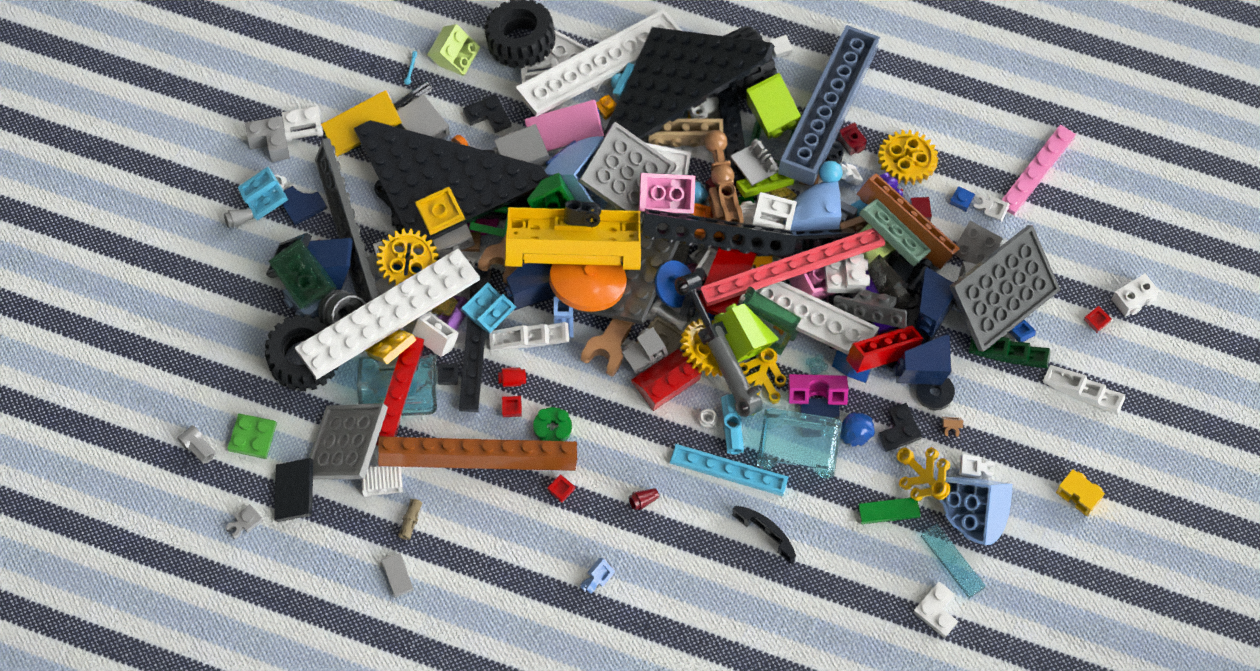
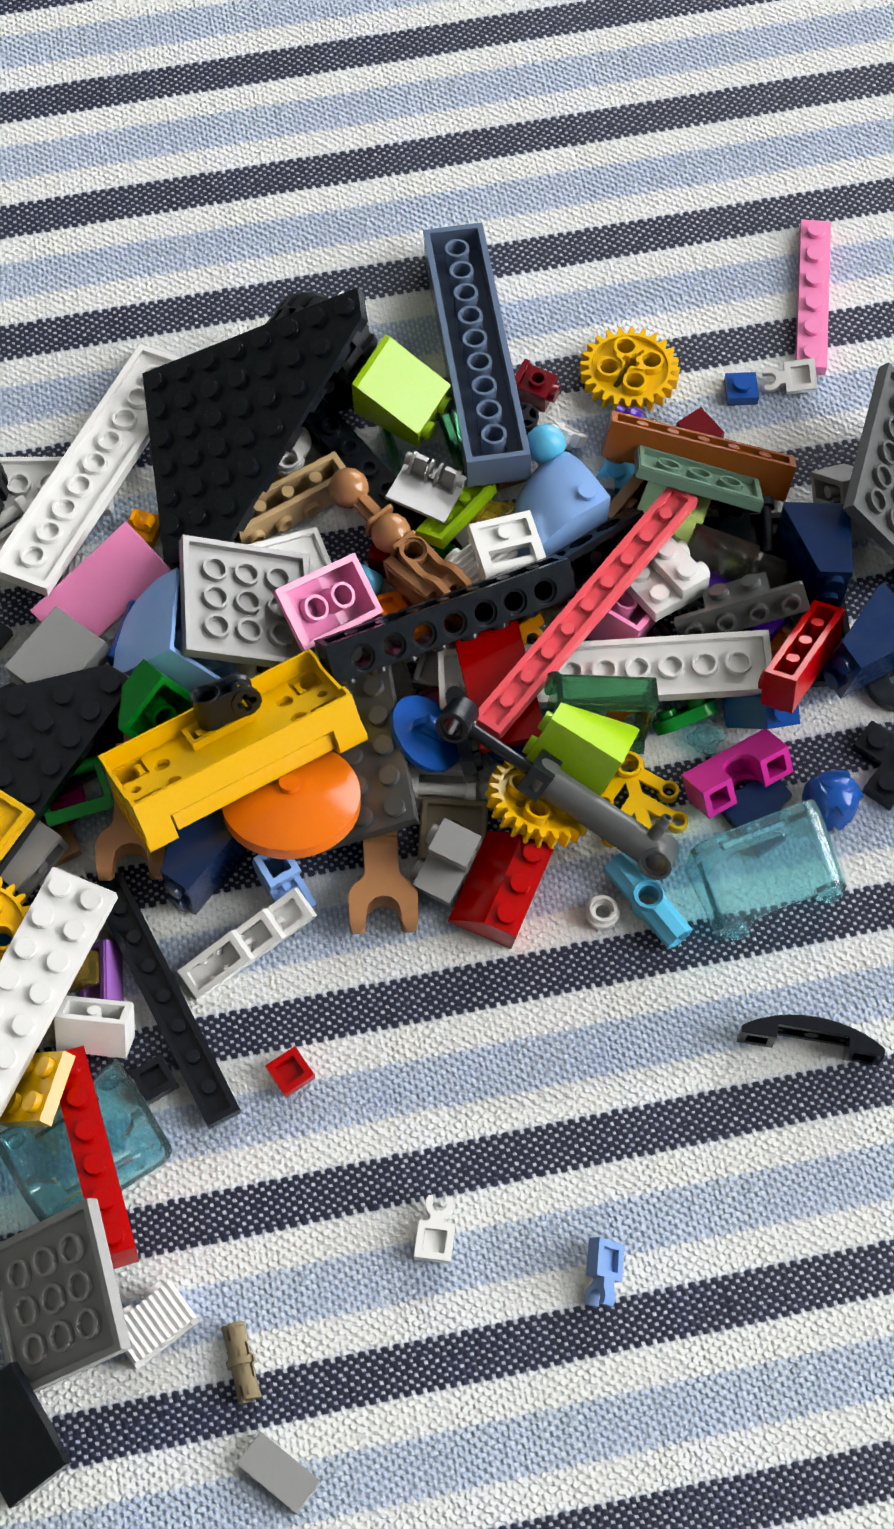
camera: 30 degrees left, 0 degrees up
dark orange brick [378,437,577,471] -> none
medium azure slope [460,282,516,334] -> none
red brick [498,367,526,387] -> none
green plate [533,407,572,441] -> none
red plate [547,474,575,503] -> none
medium azure tile [610,63,634,100] -> none
dark red cone [628,488,659,510] -> none
medium azure tile [670,444,788,497] -> none
light grey hinge [955,221,1003,264] -> none
none -> white plate [414,1195,455,1264]
none -> green plate [652,698,717,736]

